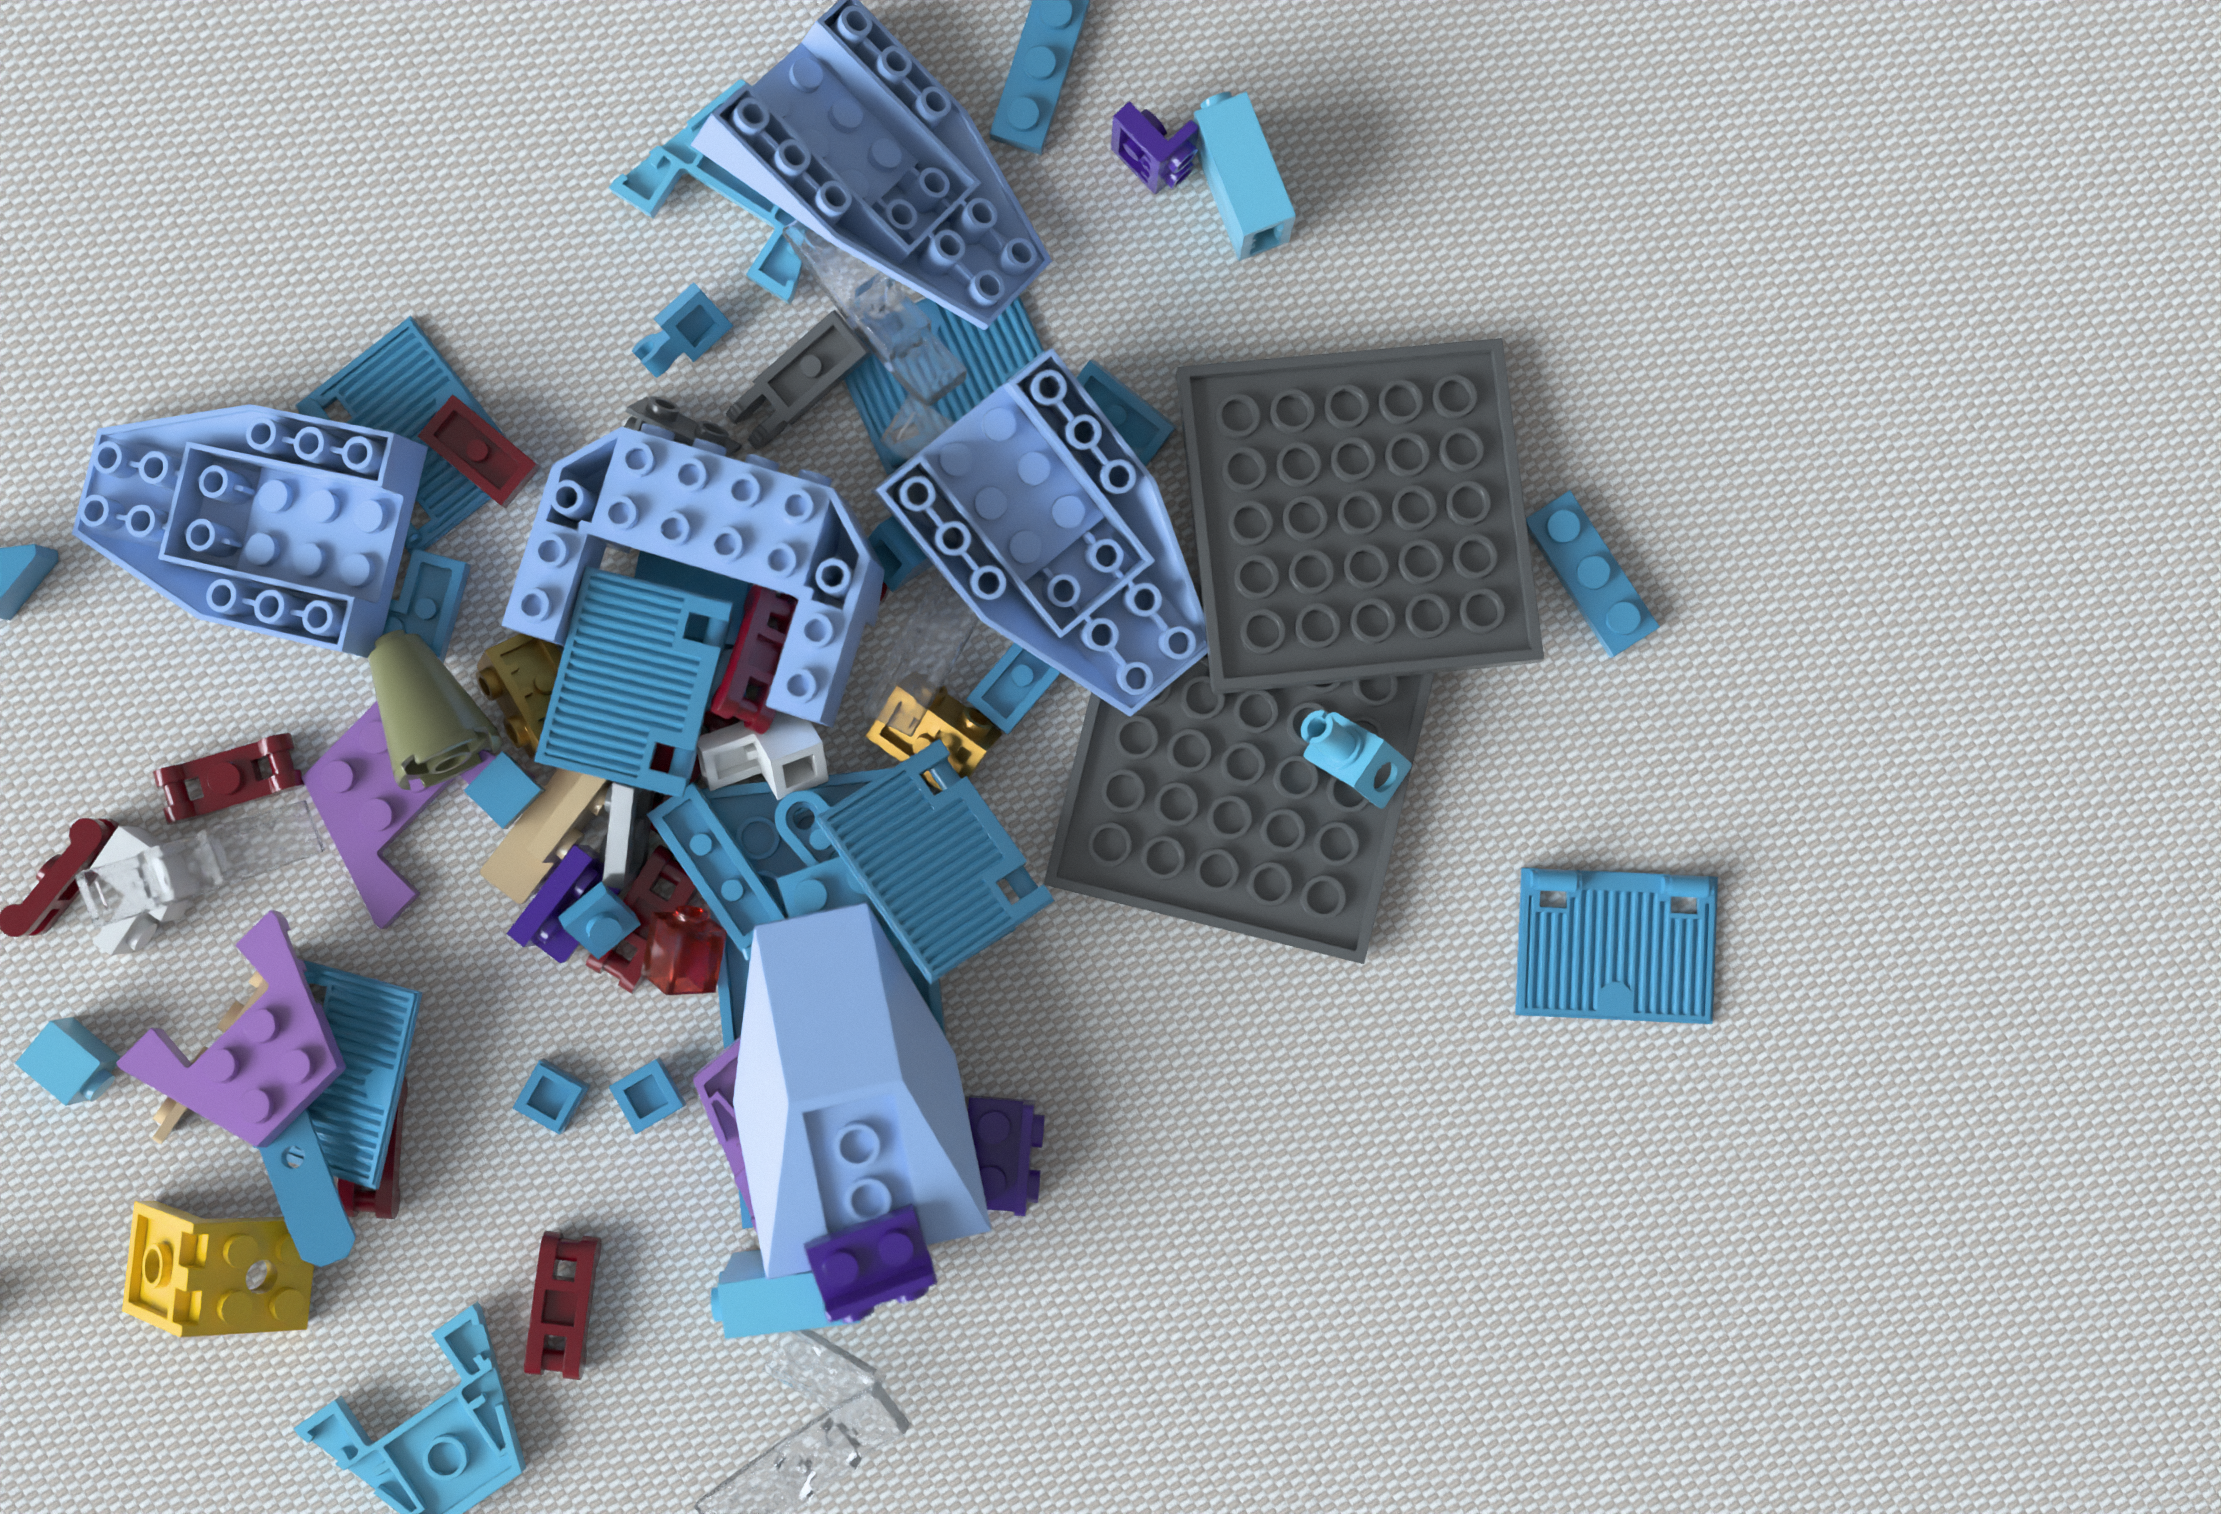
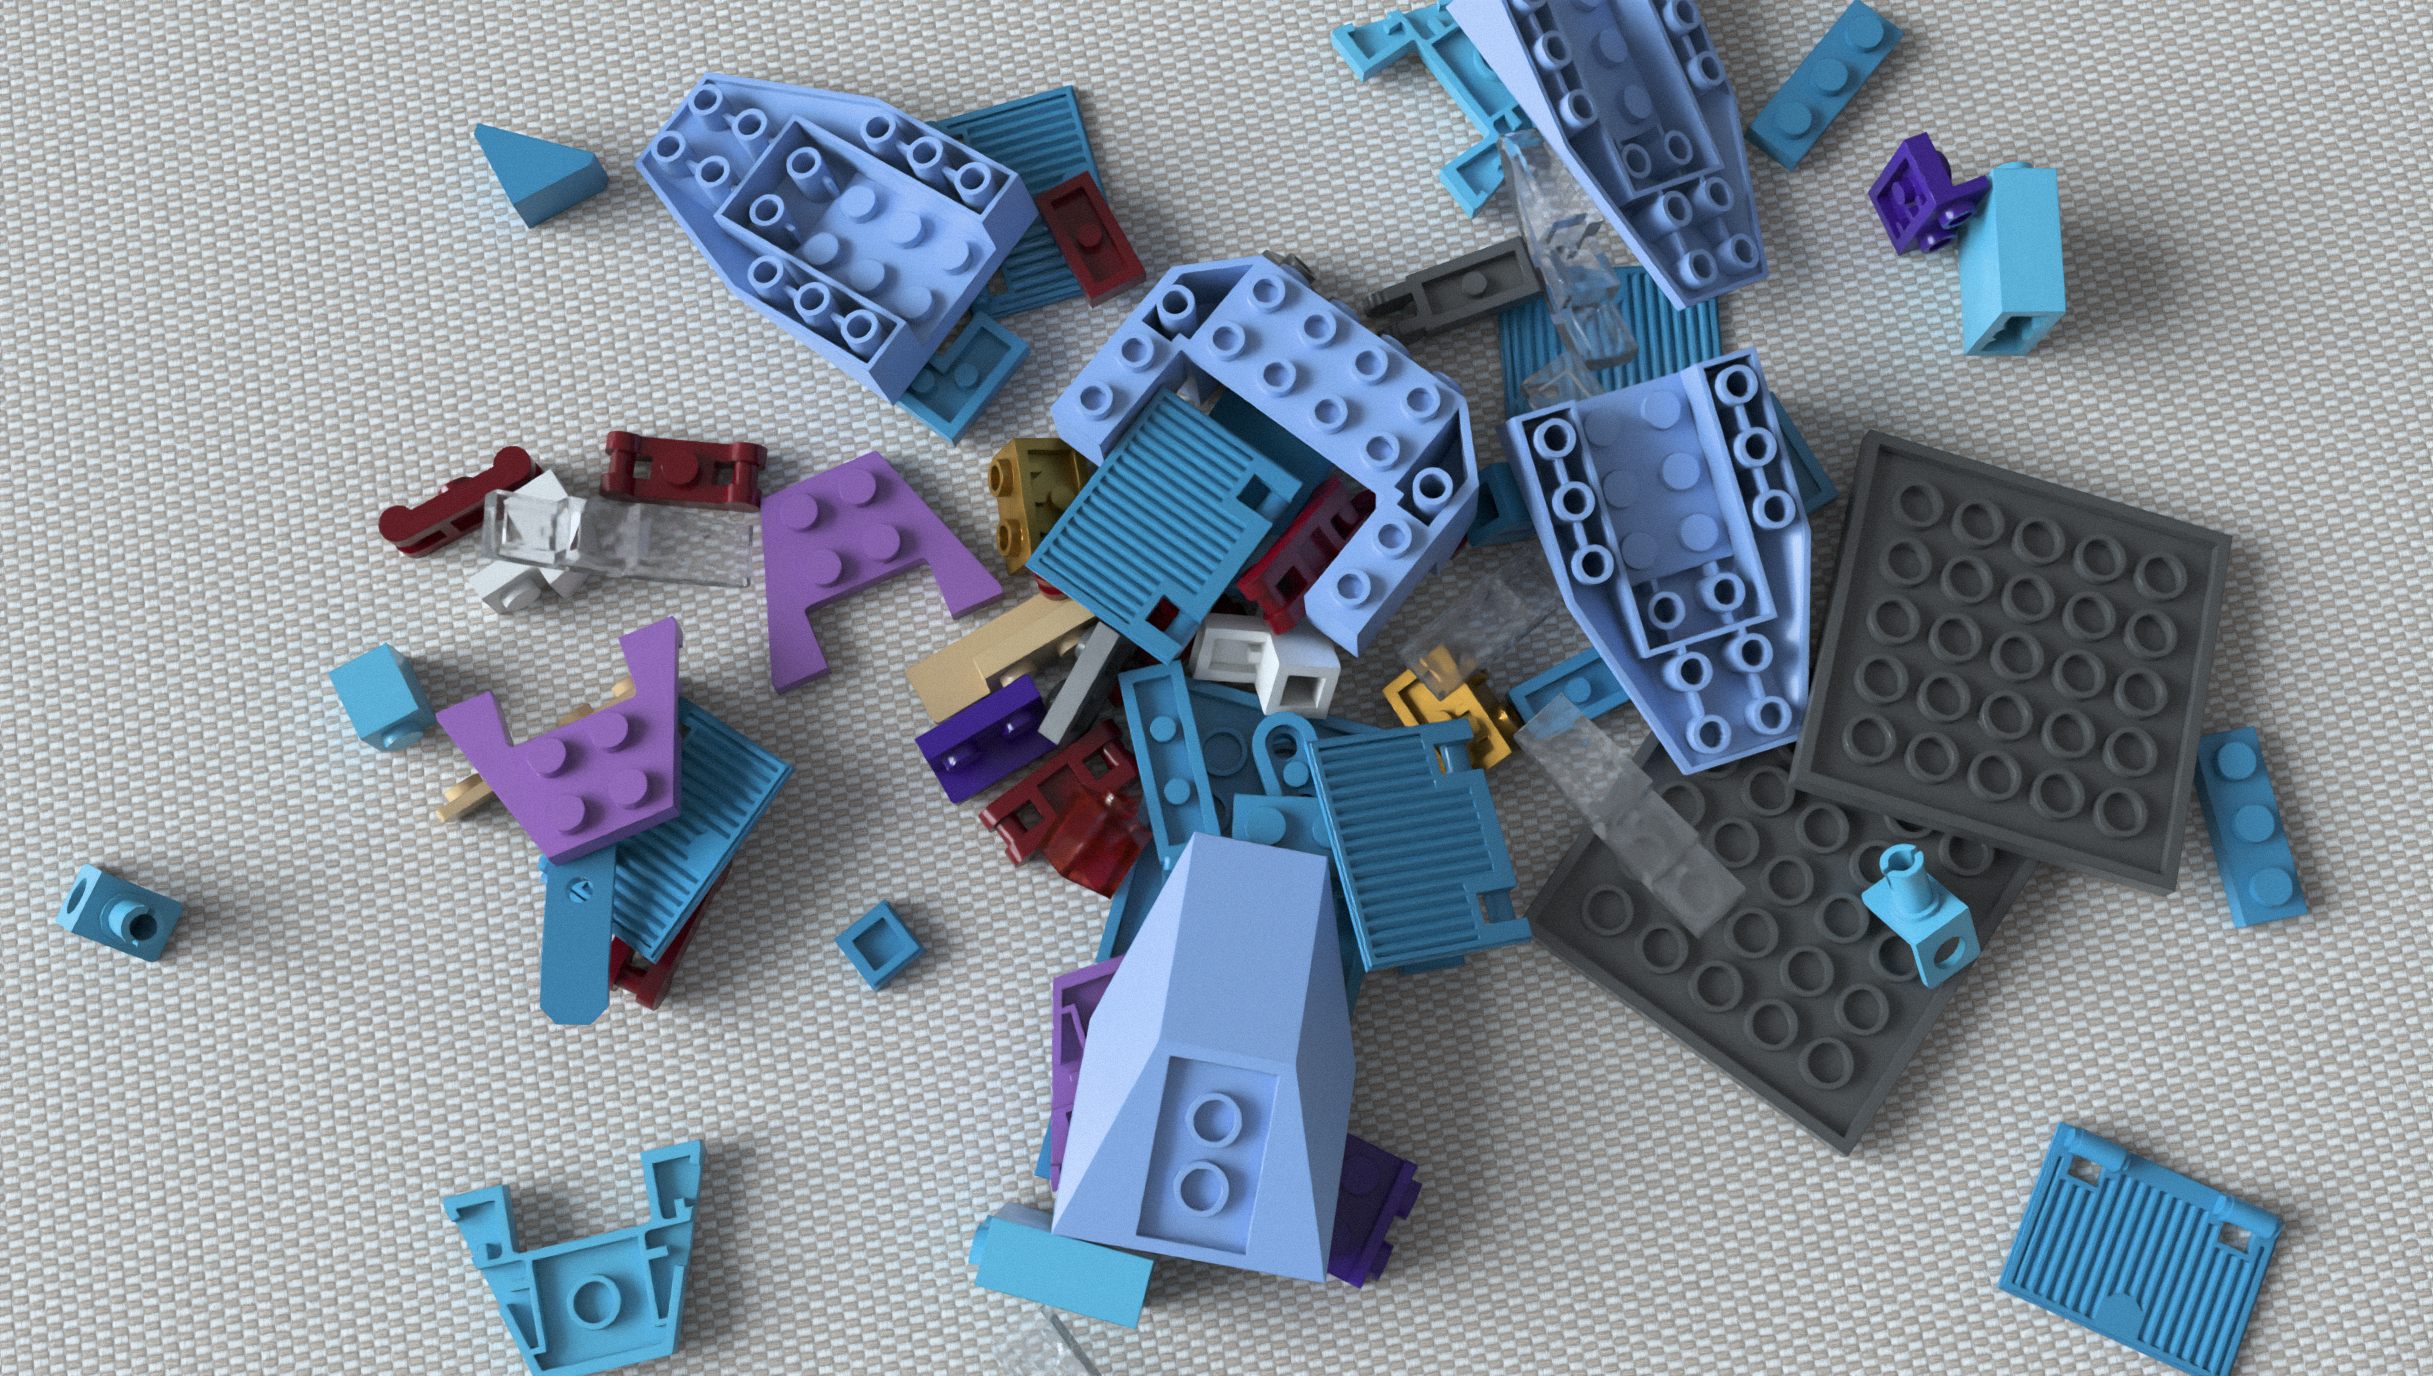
camera: 15 degrees right, 10 degrees down
yellow bracket [122,1201,314,1338] -> none
olive cone [368,629,503,790] -> none
dark azure tile [463,751,545,829] -> none
dark red plate [524,1230,601,1380] -> none
dark azure plate [559,881,641,959] -> none
dark azure plate [609,1057,687,1134] -> none
dark azure plate [632,282,733,378] -> none
dark purple bracket [804,1204,938,1324] -> none
none -> clear slope [1514,693,1747,939]

